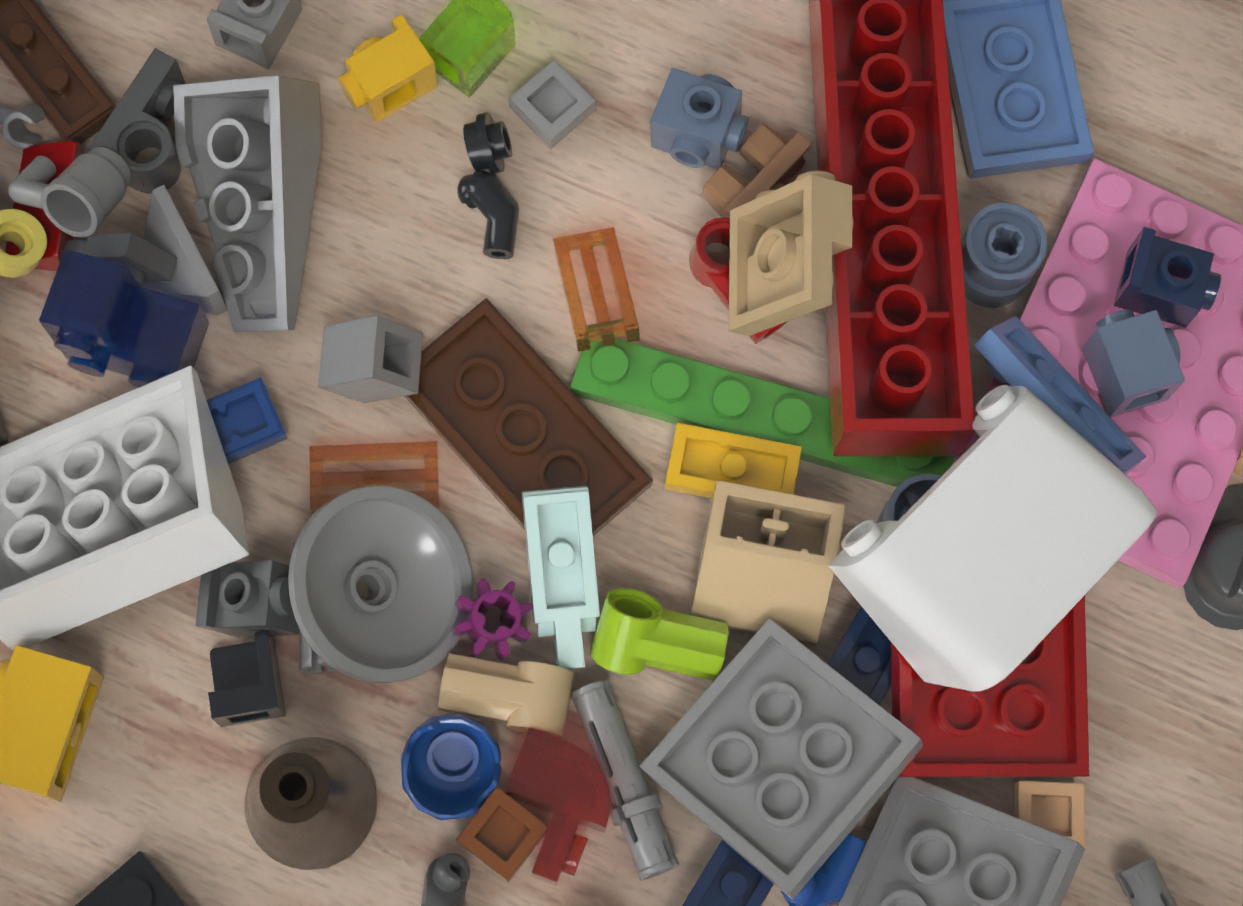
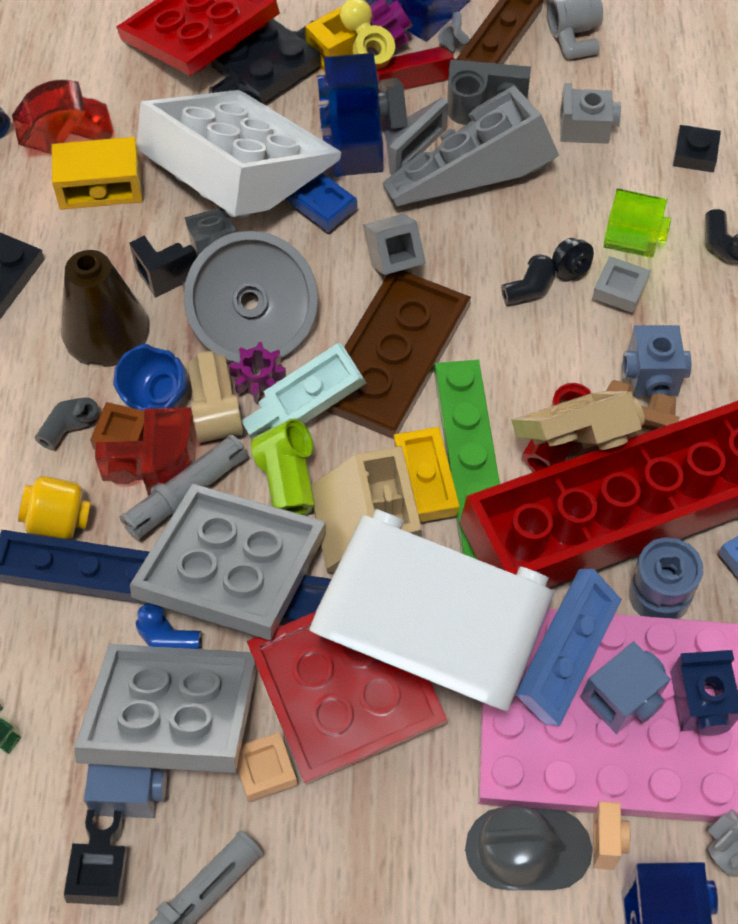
camera: 75 degrees right, 15 degrees down
light grey piece [8,147,131,237] -> none
clear orange tile [309,441,440,513] -> none
yellow brick [337,14,438,123] -> none
clear orange tile [553,227,640,352] -> none

